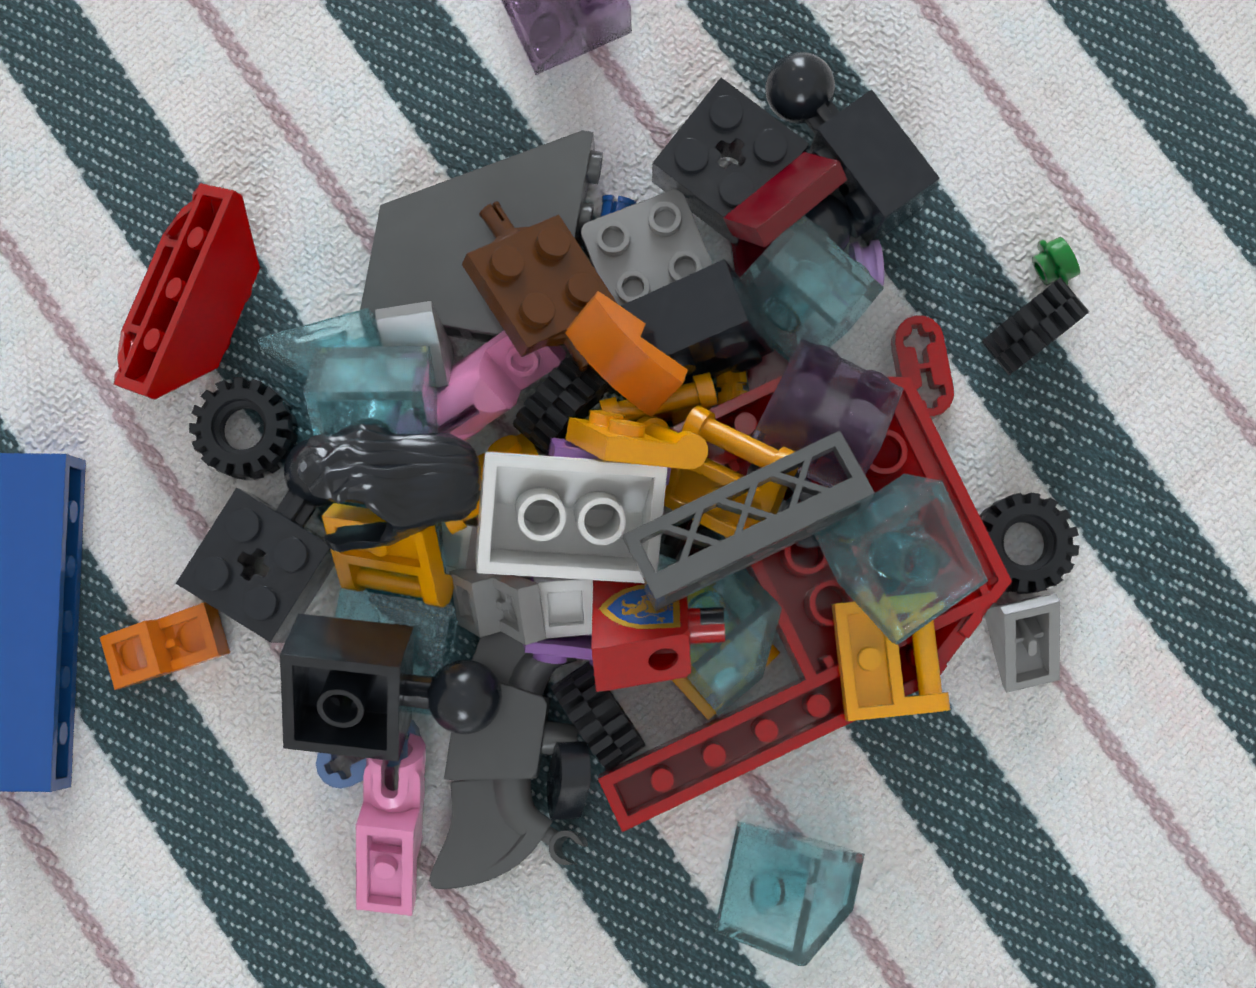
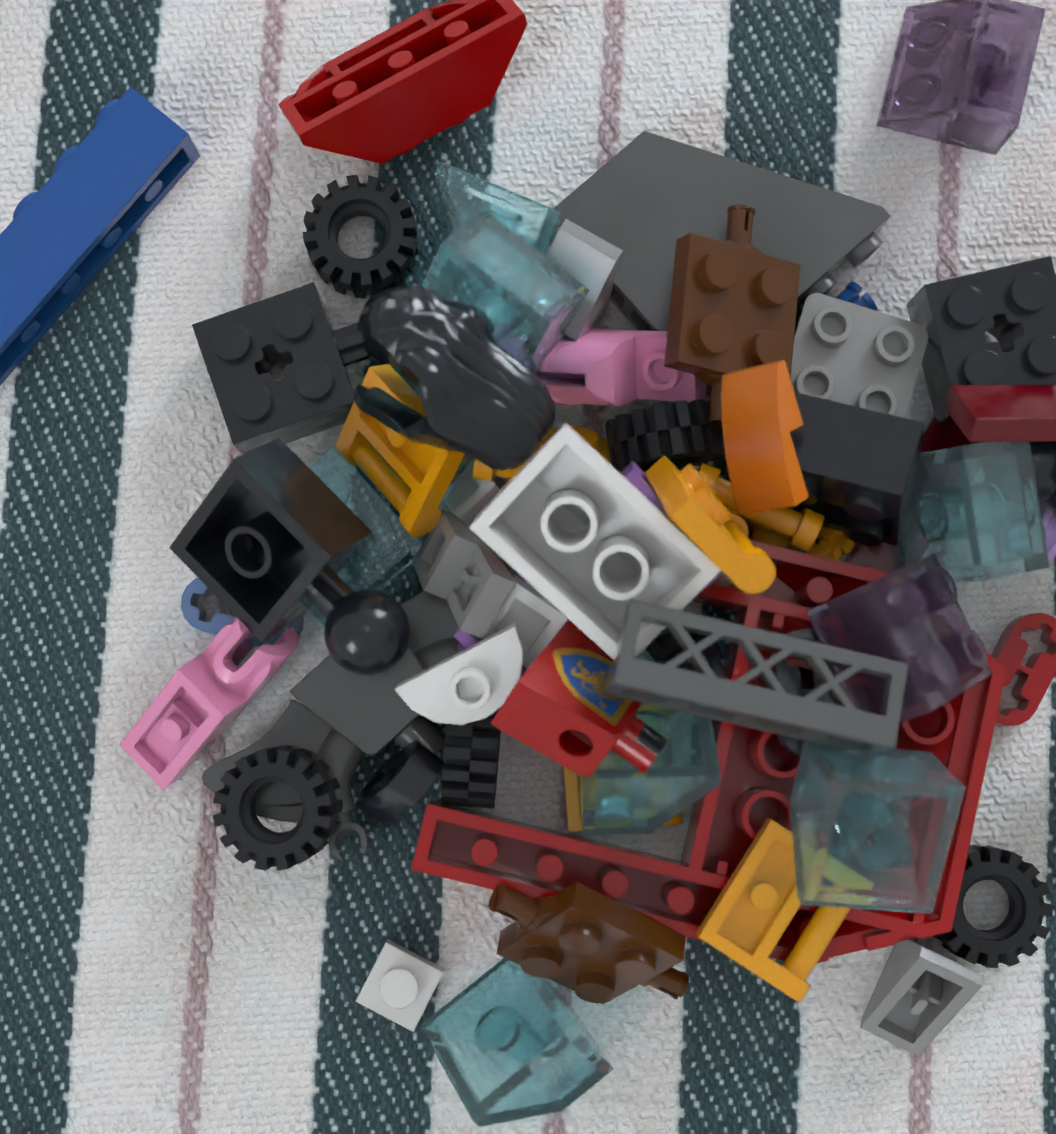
camera: 30 degrees right, 0 degrees up
orange slope [100,602,230,690] -> none
light orange plate [664,405,798,538] -> none
none -> black tyre [213,746,343,871]
none -> white plate [356,939,444,1032]
none -> white plate [394,623,524,725]
none -> reddish brown plate [488,882,689,1004]

